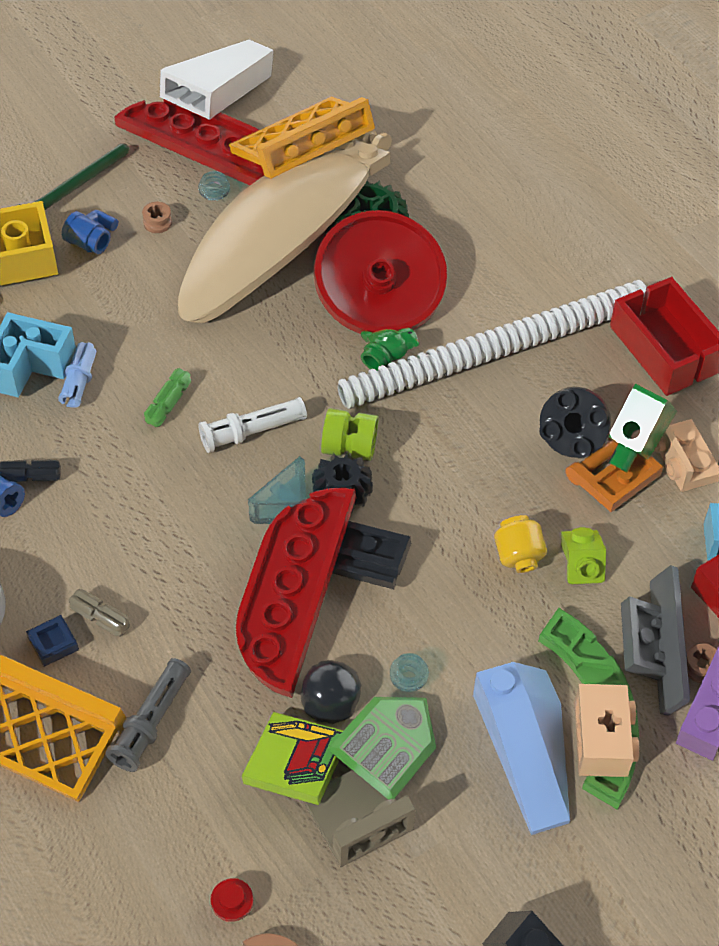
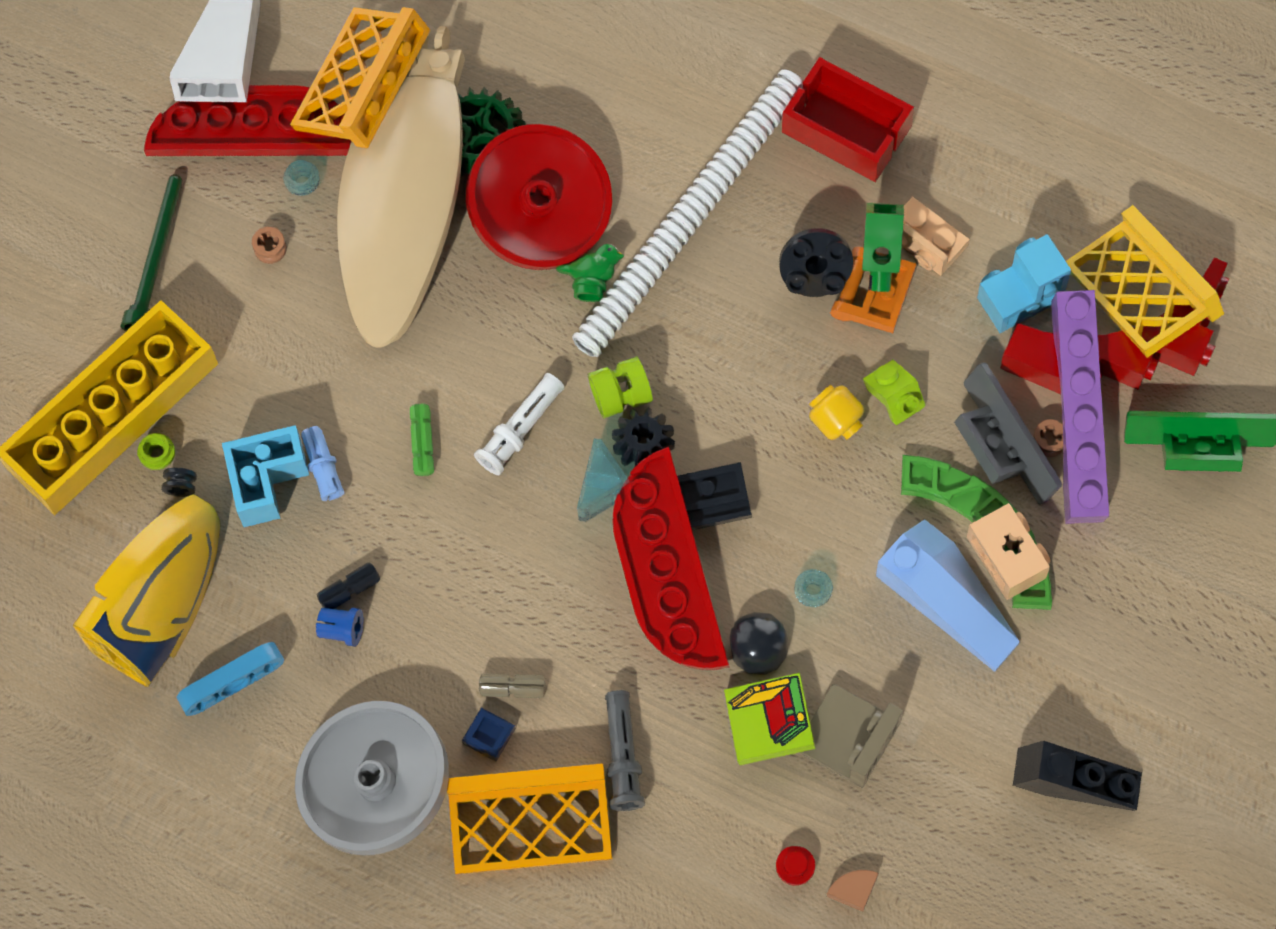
camera: 25 degrees left, 15 degrees up
blue piece [61,210,119,254] -> none
bright green tile [328,697,436,800] -> none

